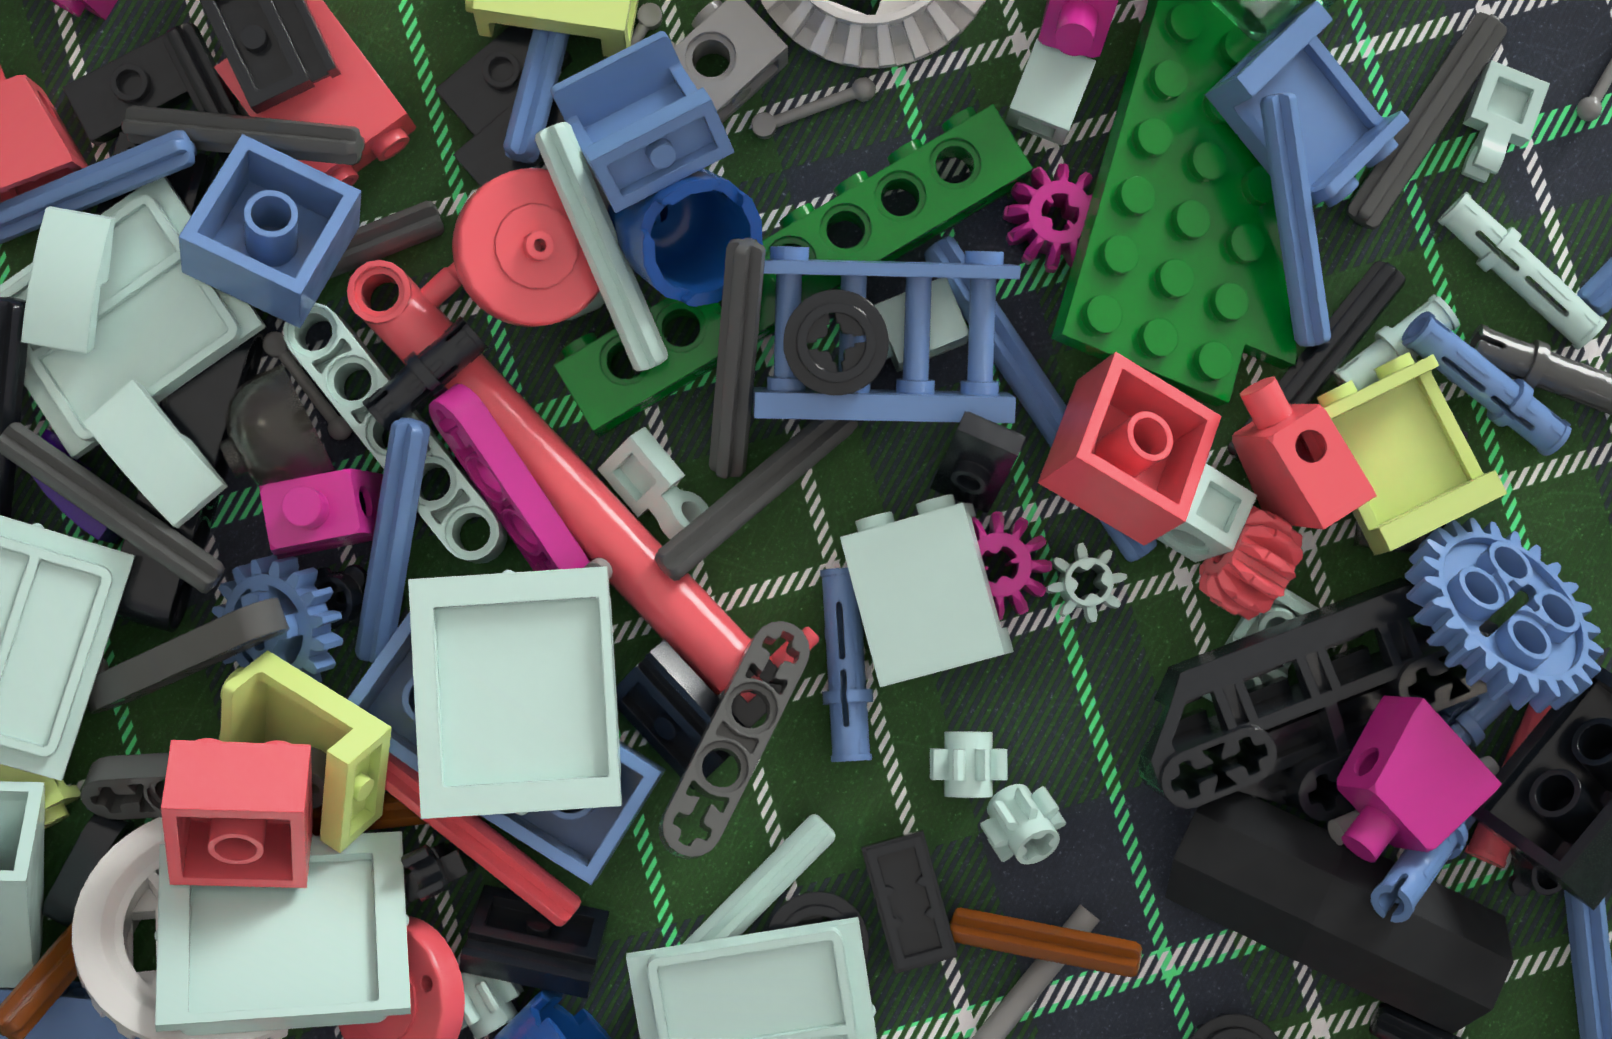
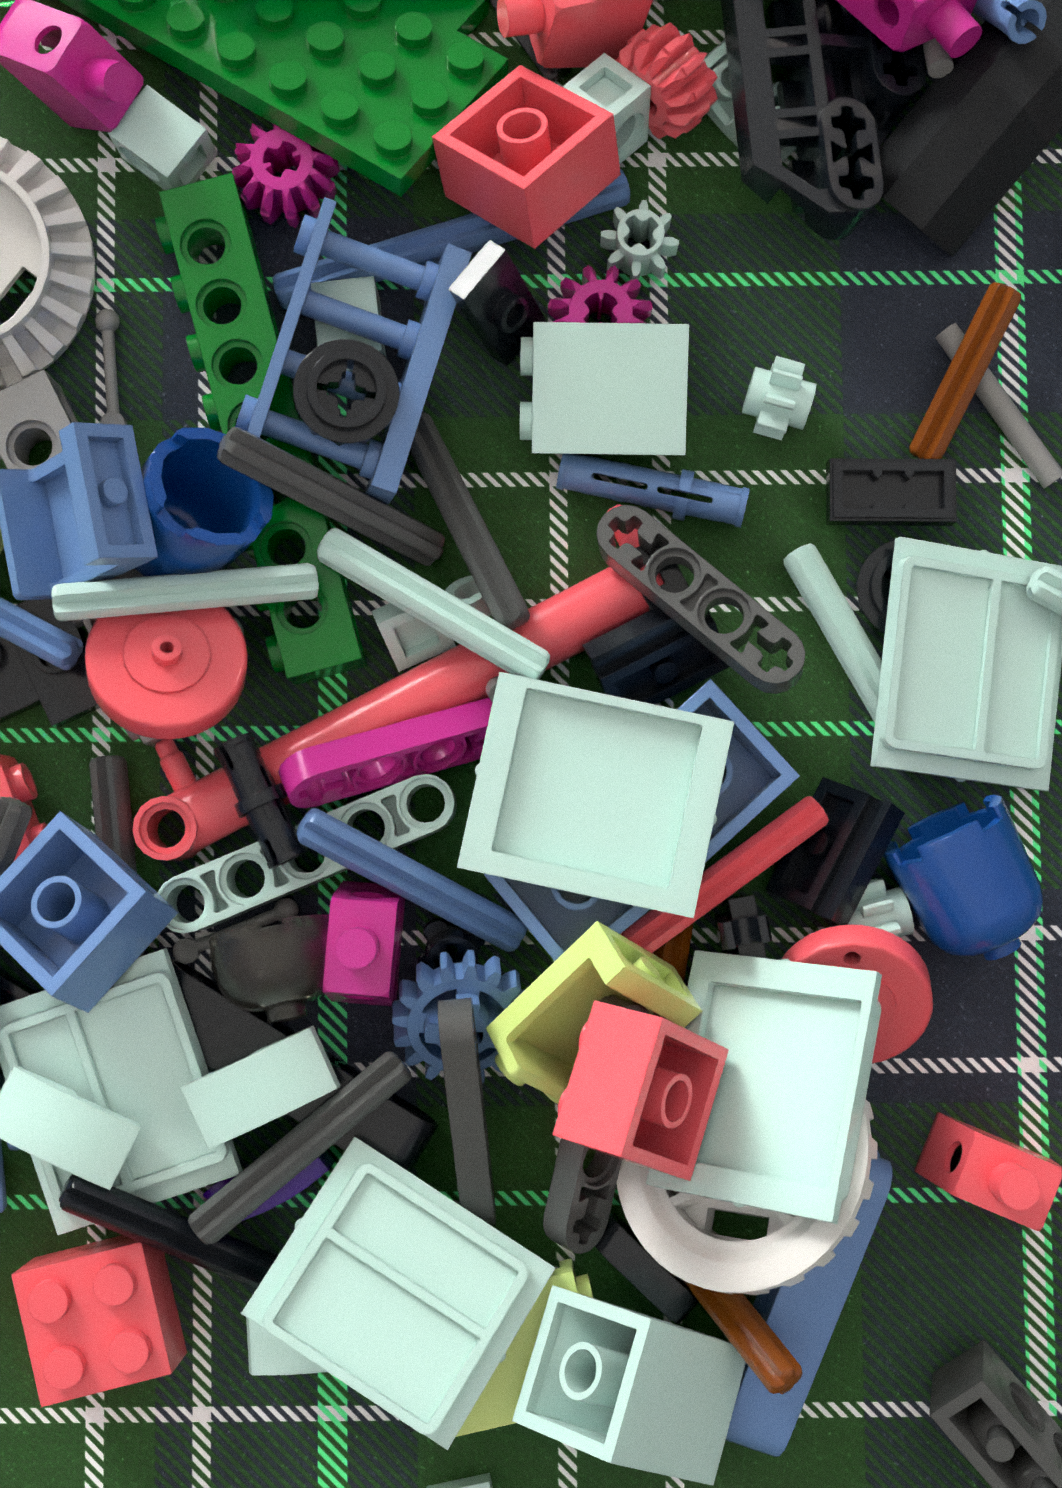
camera: 70 degrees left, 0 degrees up
light aqua gear [980,784,1066,864] -> none
none -> light aqua axle [317,528,550,680]

